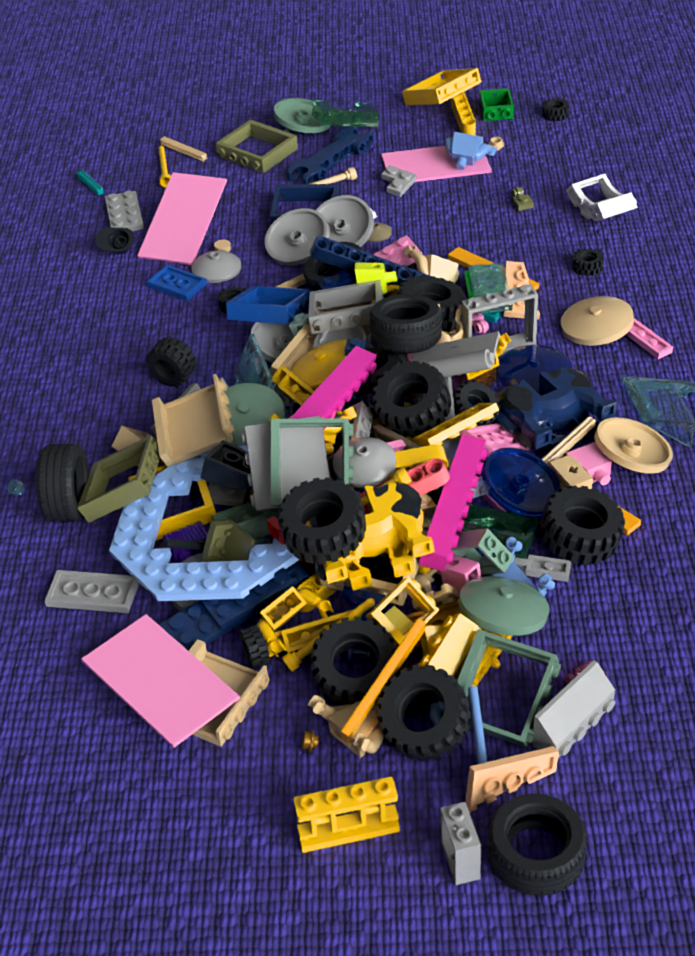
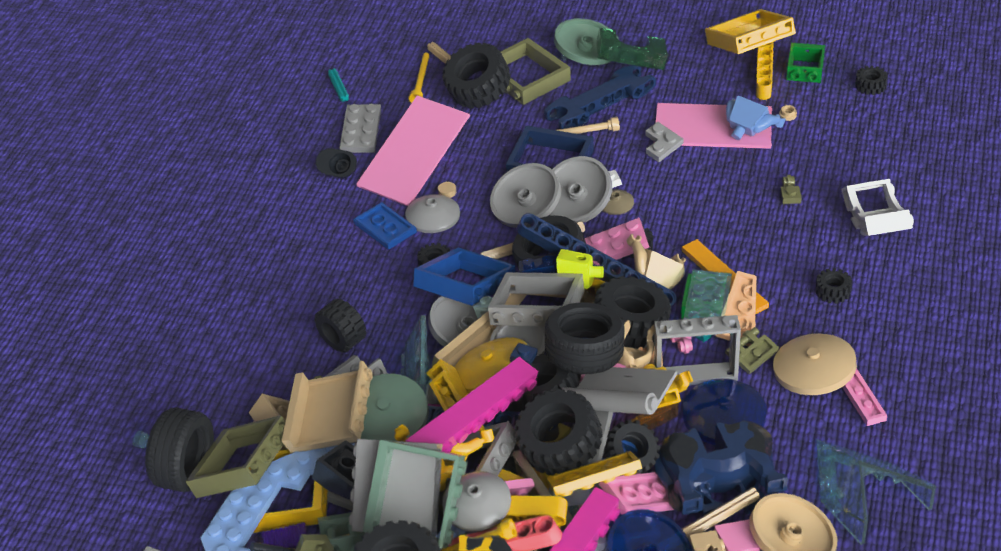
camera: 15 degrees right, 0 degrees up
none -> black tyre [442,43,511,108]
none -> olive plate [725,327,779,375]

